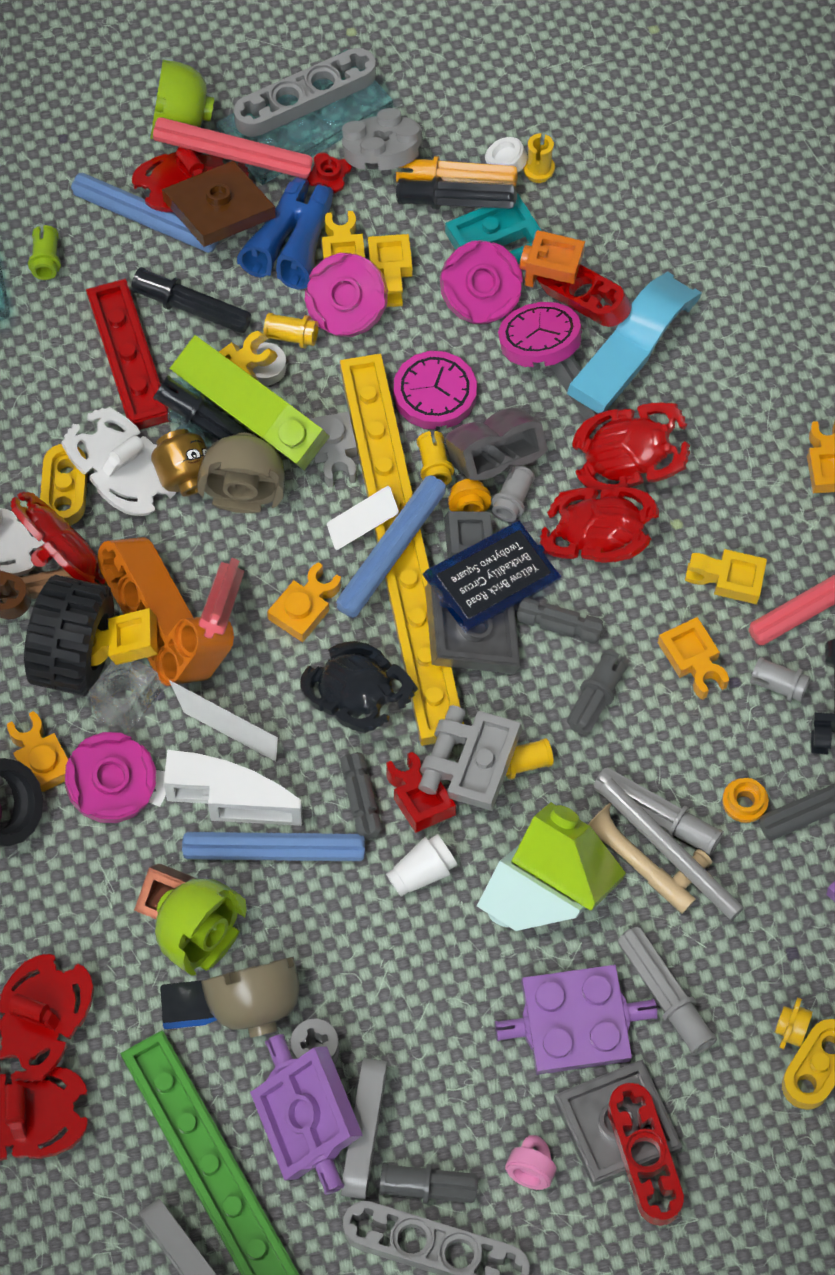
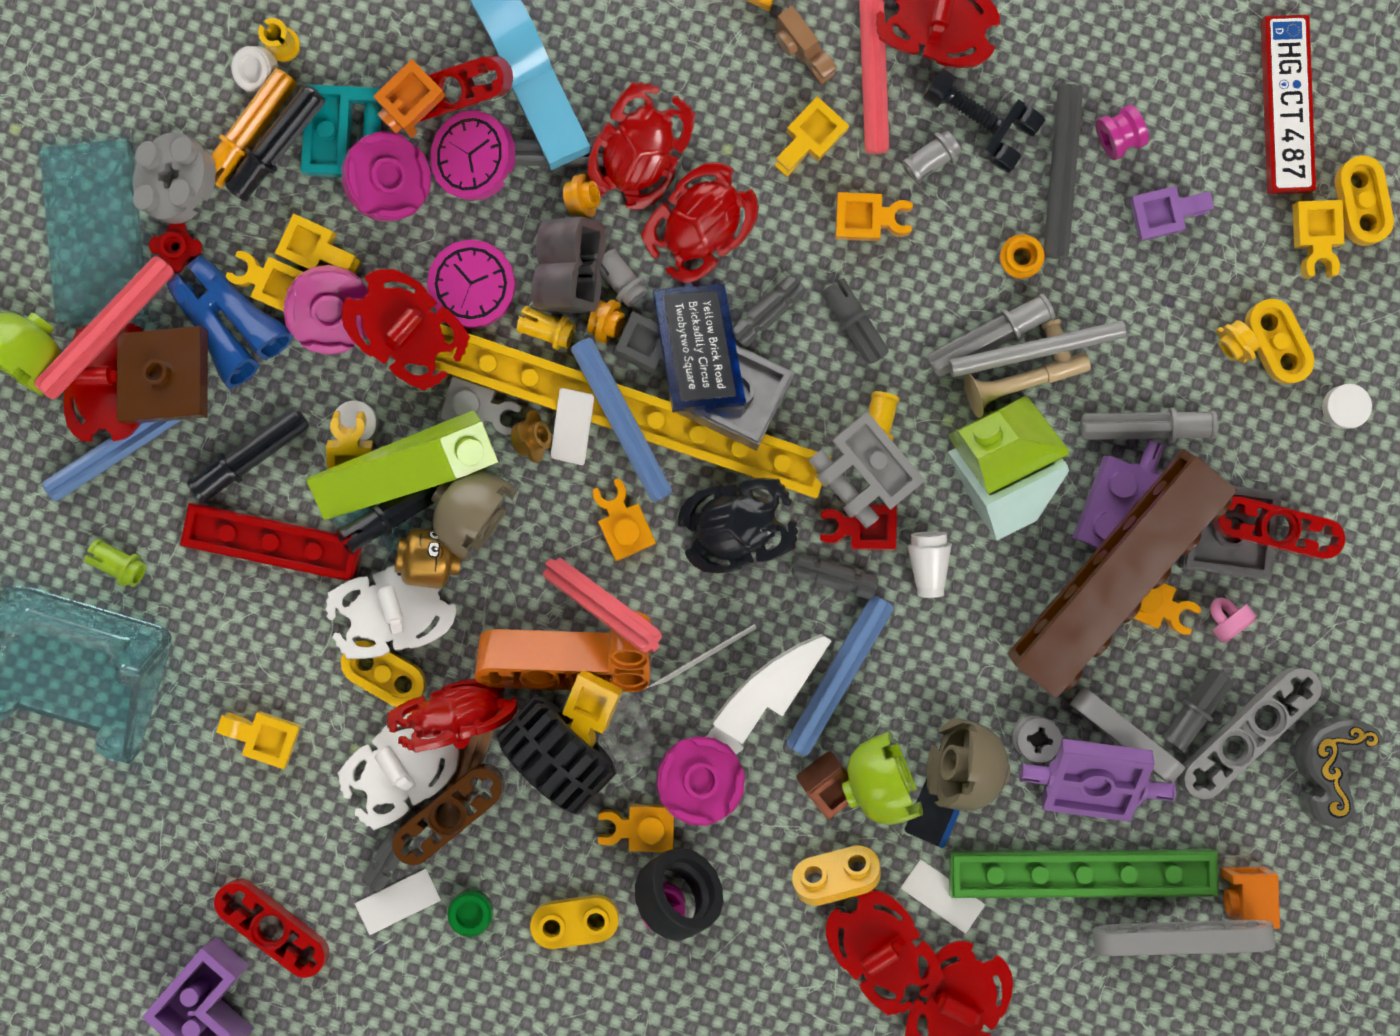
camera: 55 degrees left, 25 degrees up
light grey beam [234,48,376,137] -> none
yellow pin [263,312,319,349] -> none
none -> red shield [341,269,470,391]
none -> pearl gold plate [511,410,553,463]
none -> light orange plate [563,174,601,218]
none -> medium nougat plate [775,5,837,86]
none -> yellow plate [792,845,881,906]
none -> white sticker [901,859,986,934]
none -> reddish brown brick [1007,449,1237,698]
none -> light orange plate [1133,583,1202,635]
none -> white tile [1322,384,1372,429]

